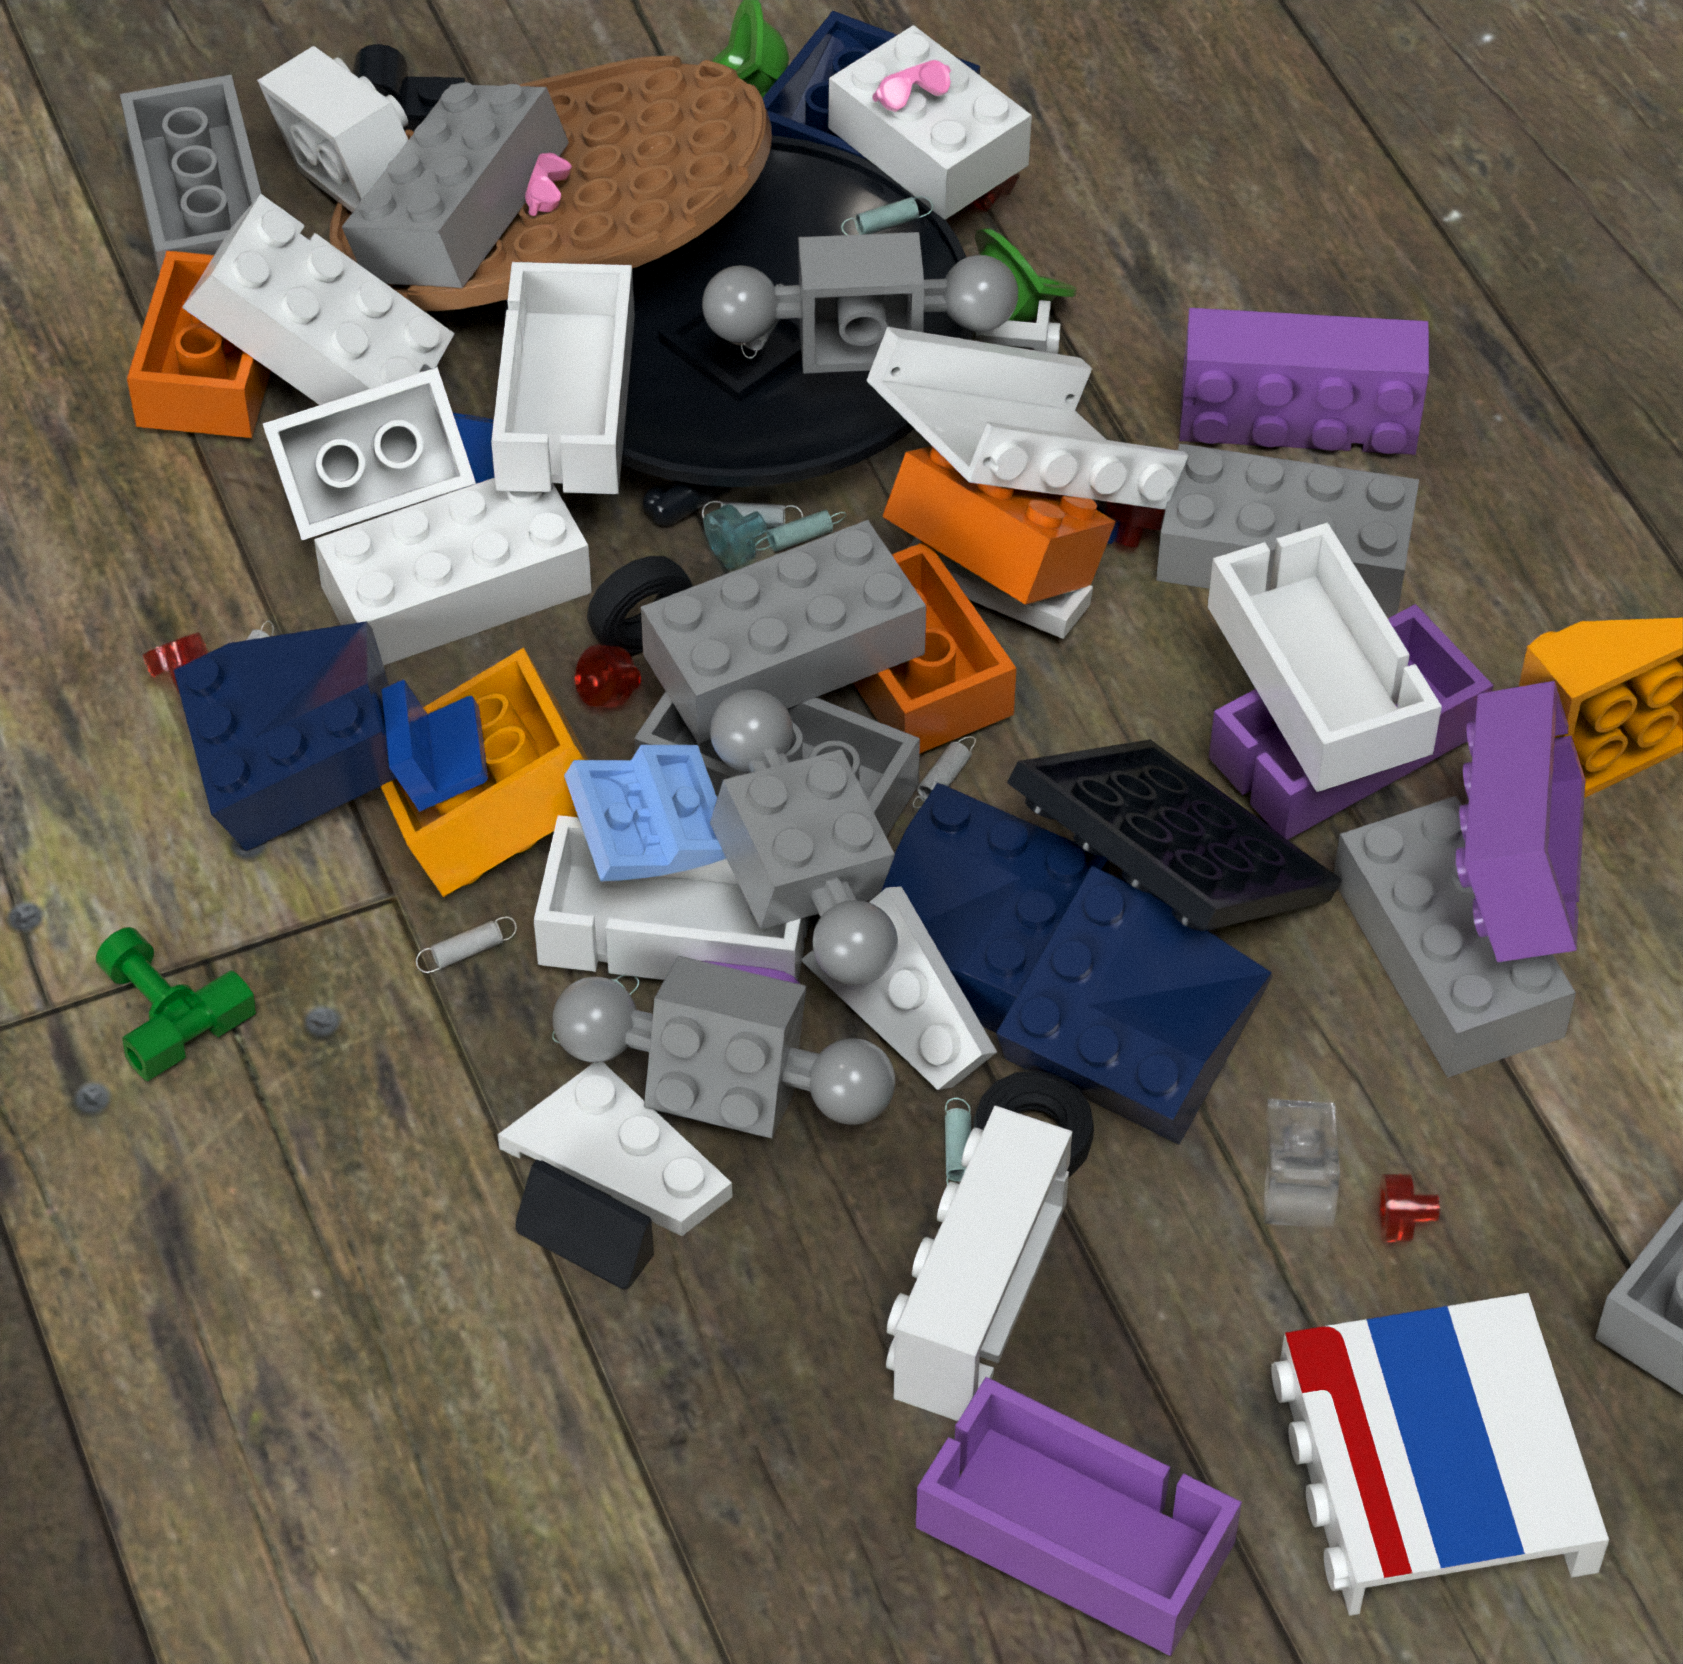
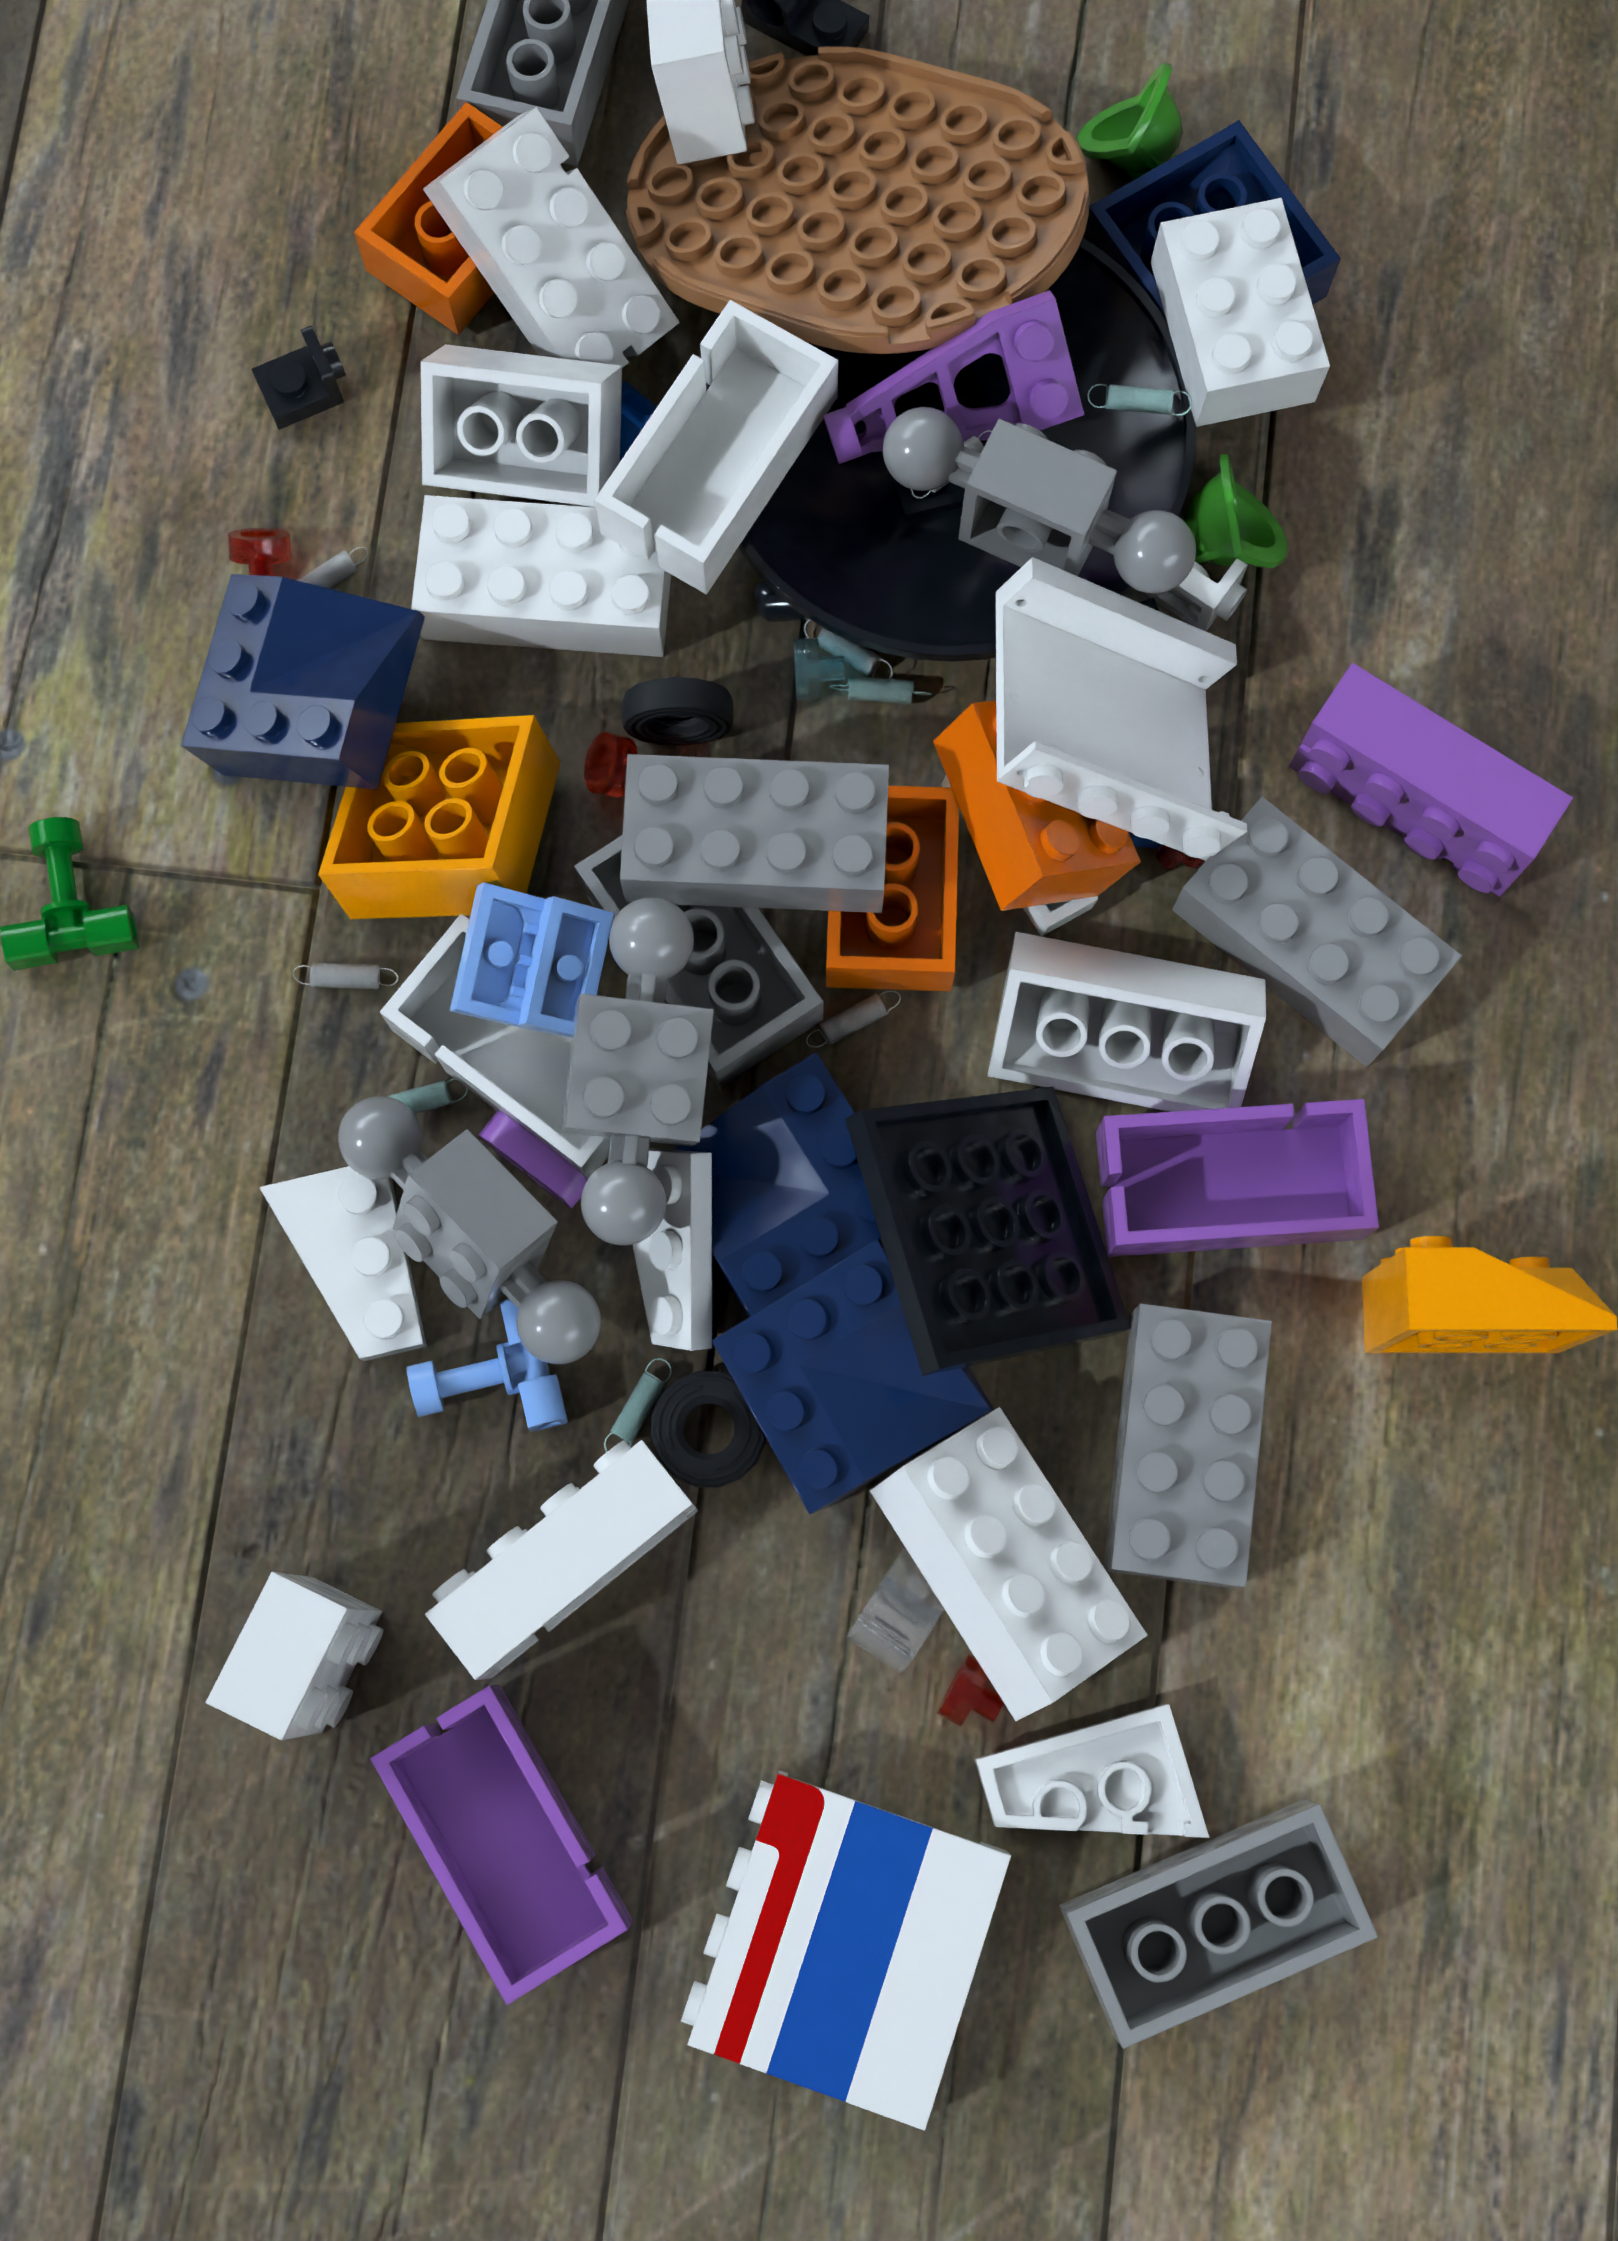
camera: 30 degrees right, 25 degrees up
light grey brick [342,82,569,288] -> none
blue panel [381,679,488,812] -> none
black slope [516,1159,654,1289] -> none
bright pink piece [525,152,572,216] -> none
bright pink piece [872,60,951,112] -> none
white piece [1208,522,1442,792] -> none
medium lavender piece [1456,681,1585,962] -> none
none -> white brick [205,1572,383,1740]
none -> black bracket [251,325,346,430]
none -> light blue bar [407,1299,568,1432]
none -> medium lavender plate [823,290,1084,464]
none -> white brick [870,1407,1148,1721]
none -> white wing [975,1704,1209,1838]
none -> white slope [987,932,1266,1112]

